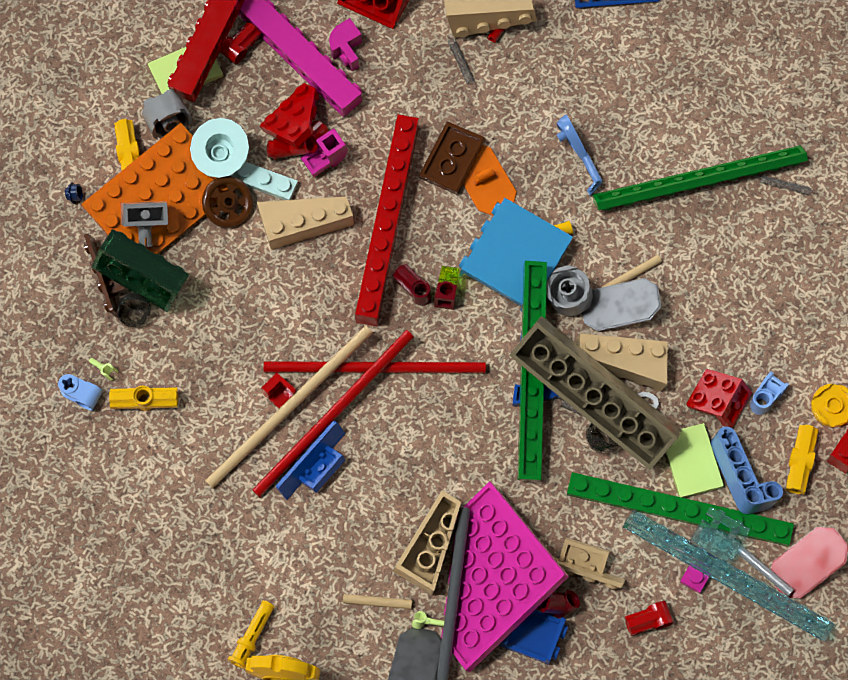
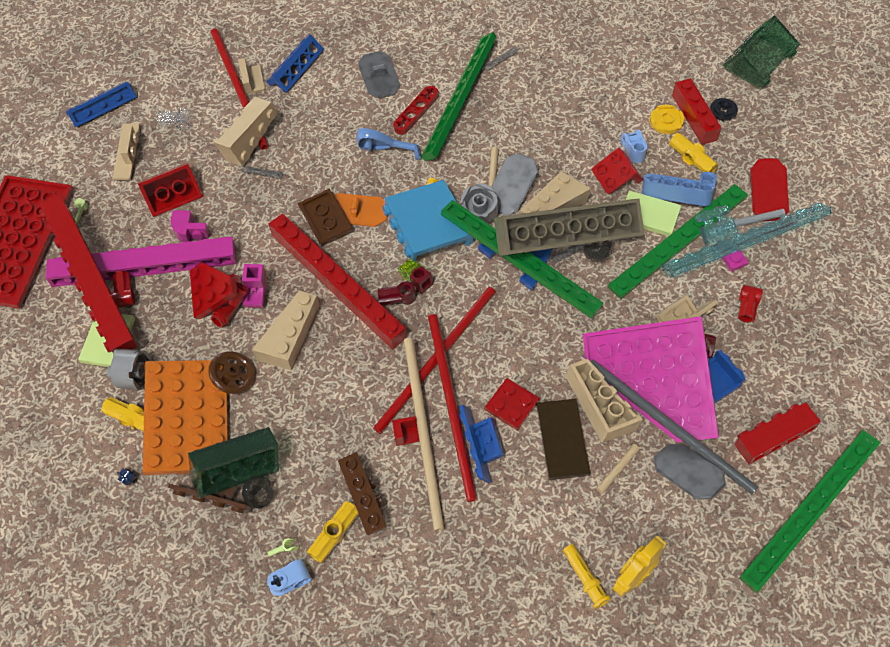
camera: 55 degrees left, 10 degrees down
light grey brick [121,201,168,247] -> none
light aqua piece [190,118,249,178] -> none
light aqua plate [231,162,298,200] -> none
yellowish green hand [412,611,444,629] -> none
none -> reddish brown bracket [338,452,387,535]
none -> flat silver shield [358,51,400,99]
none -> red beam [393,86,438,135]
none -> red plate [484,378,540,431]
none -> dark brown tile [536,398,590,480]

